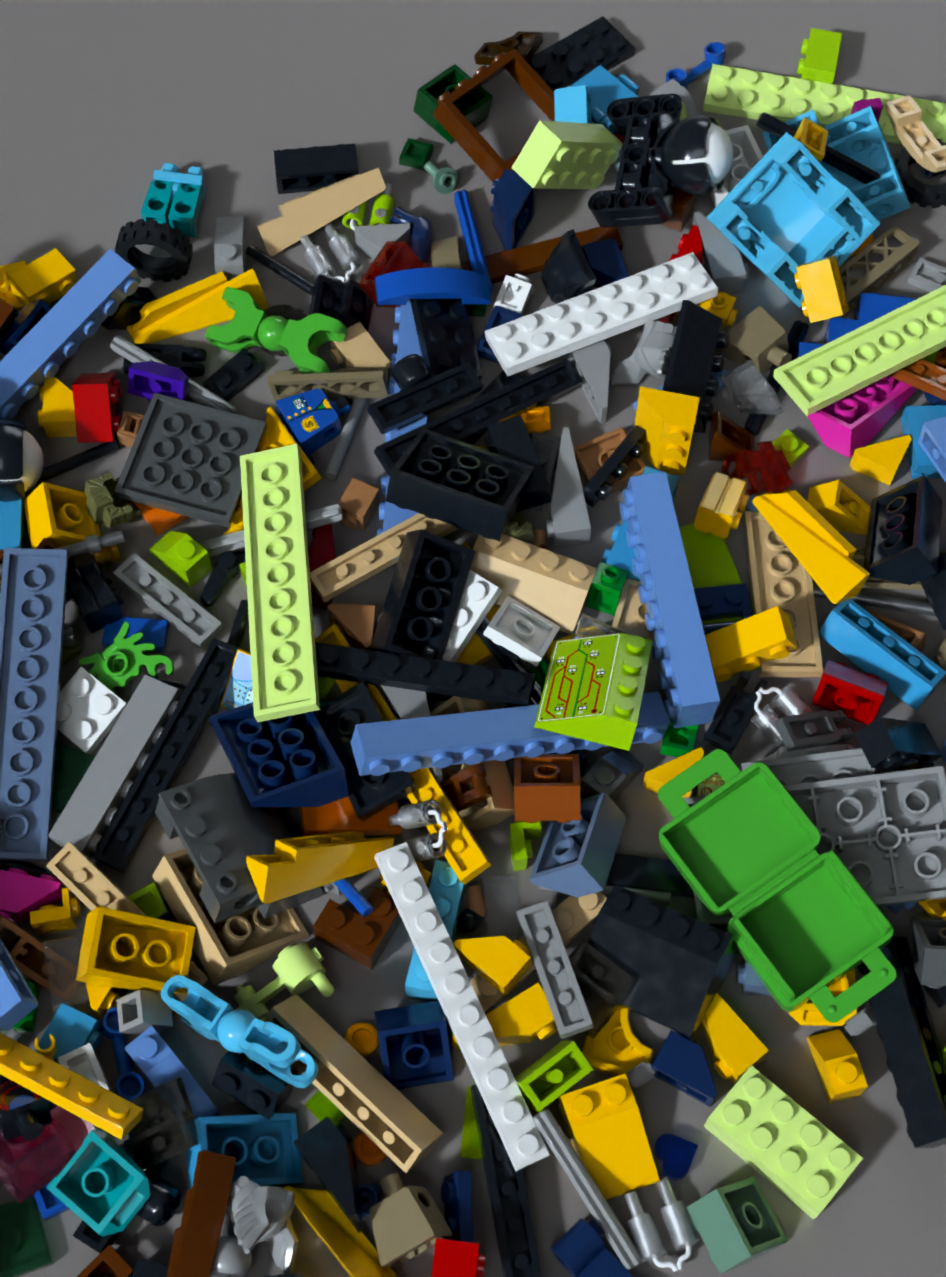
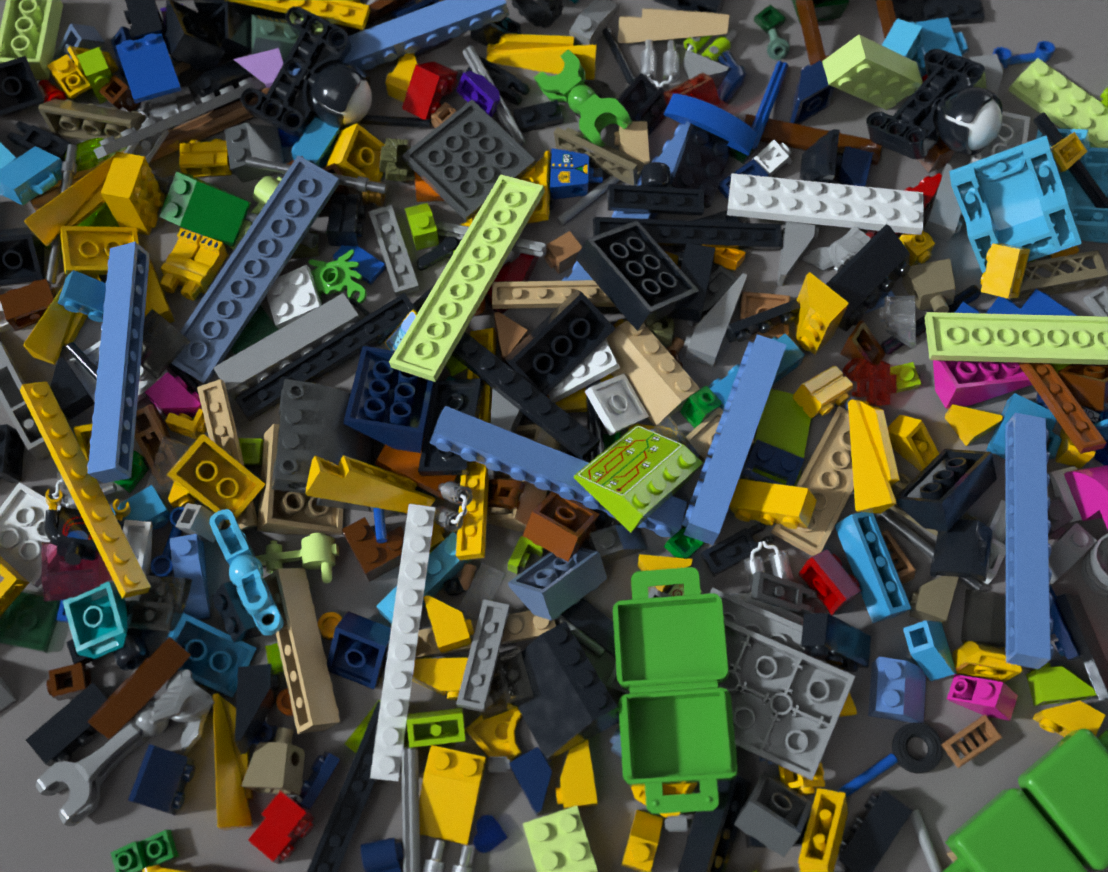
camera: 30 degrees right, 5 degrees up
dark tan slope [431,235,463,270] -> none

